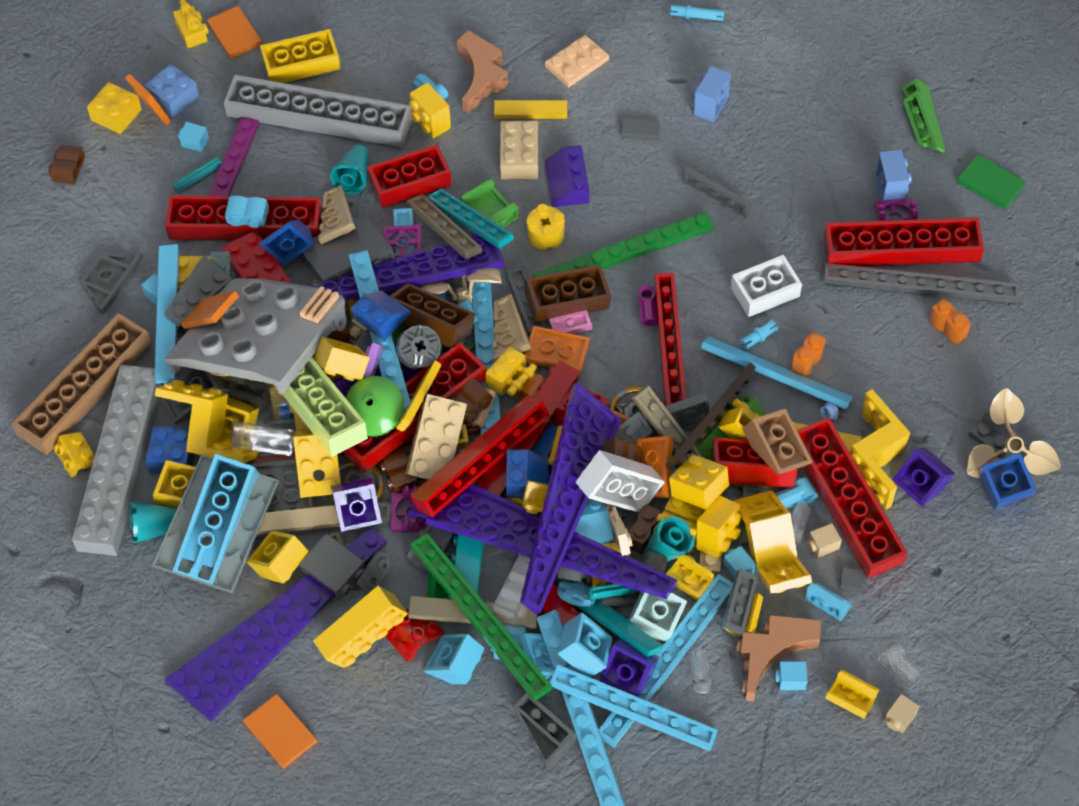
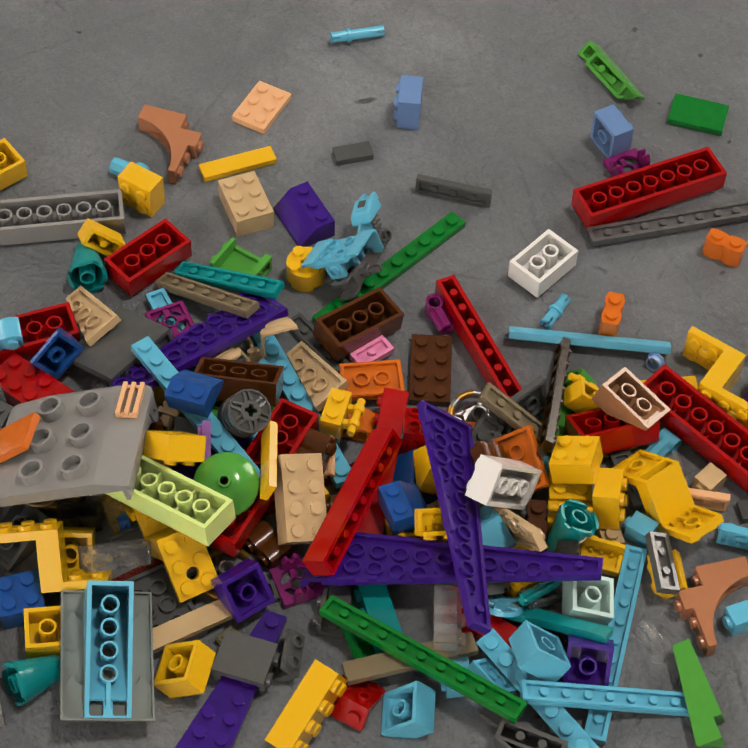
camera: 25 degrees left, 5 degrees down
none -> yellow brick [77,218,125,256]
none -> medium azure piece [301,191,392,301]
none -> reddish brown plate [409,334,452,407]
none -> bright green wedge [673,639,725,748]
none -> light nougat tile [689,488,731,512]

